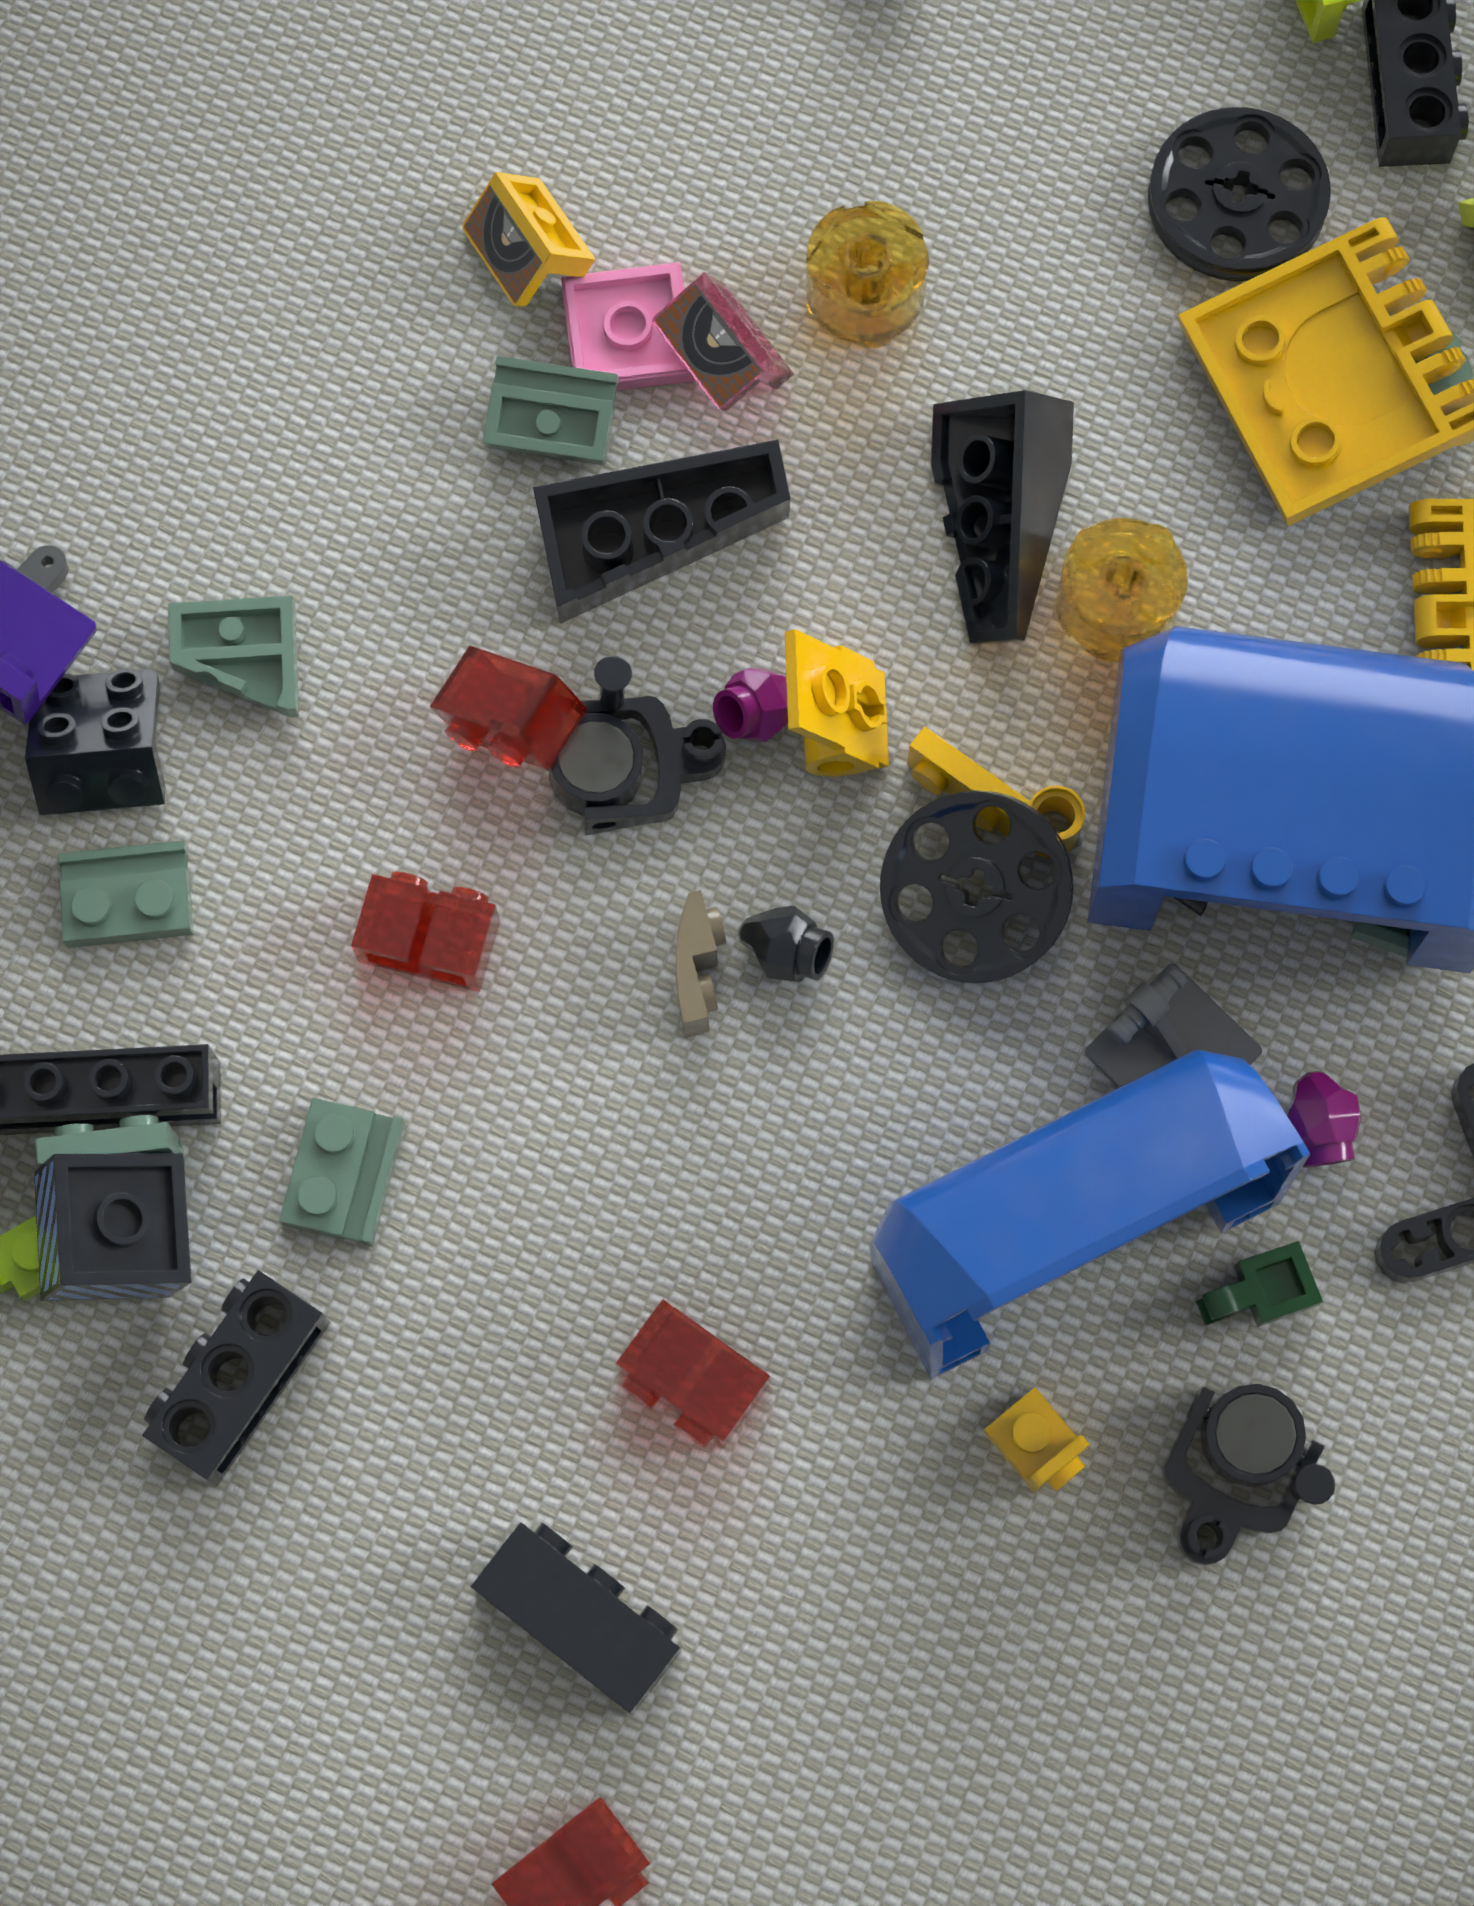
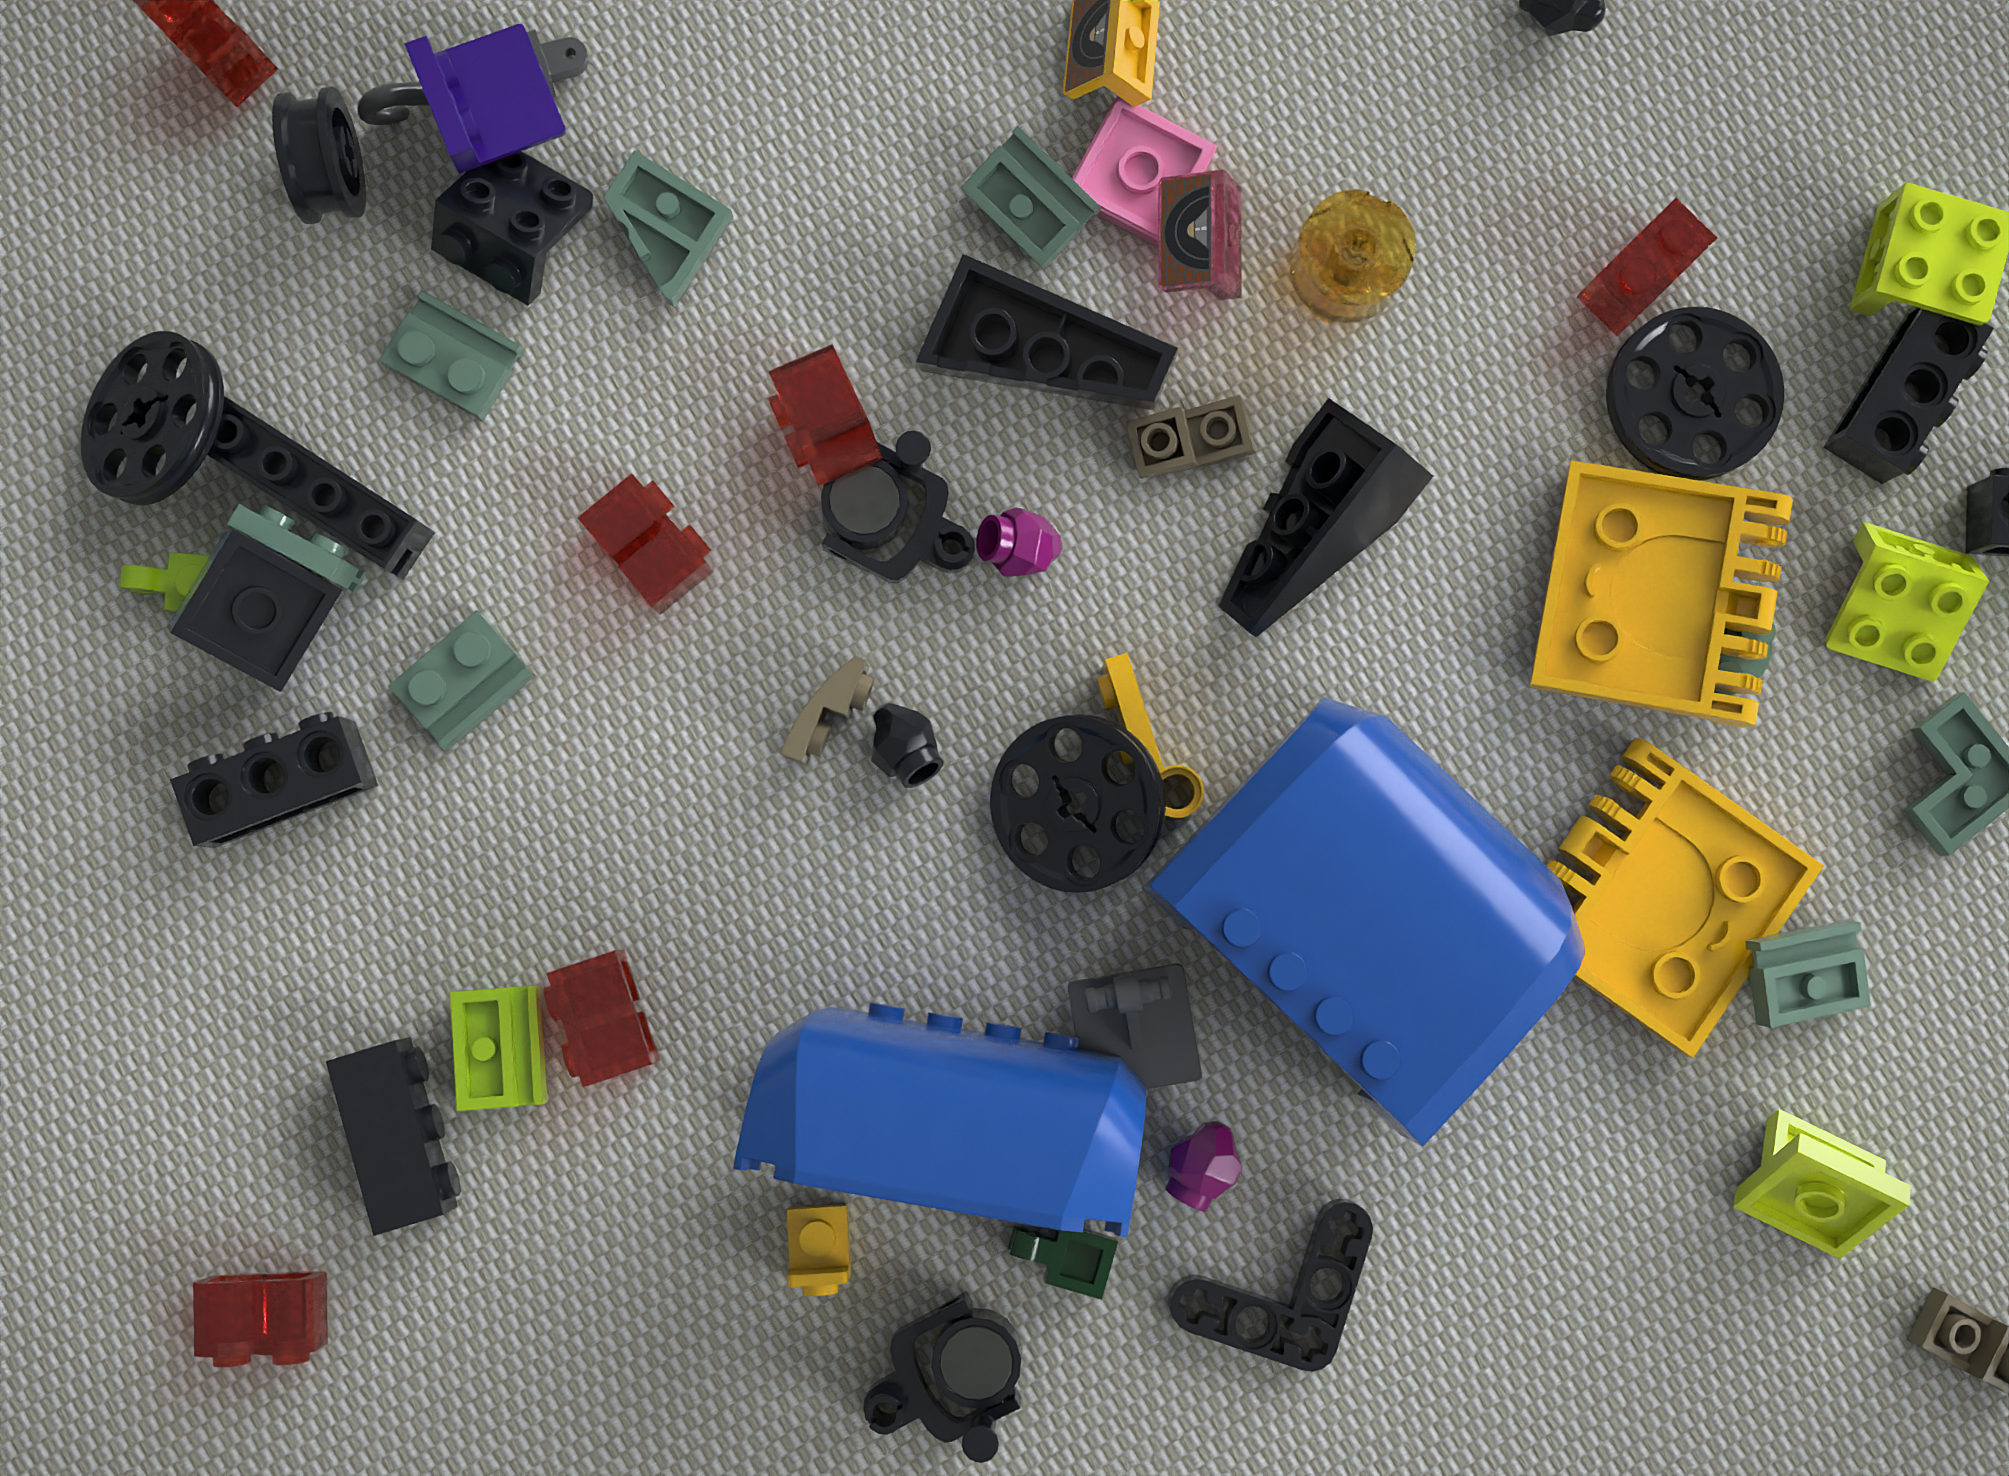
camera: 30 degrees right, 10 degrees up
yellow piece [784,629,889,777] -> none
clear yellow brick [1056,518,1188,662] -> none
none -> lime plate [450,985,548,1111]
none -> dark tan slope [1126,395,1256,479]
none -> clear red piece [1577,198,1717,336]

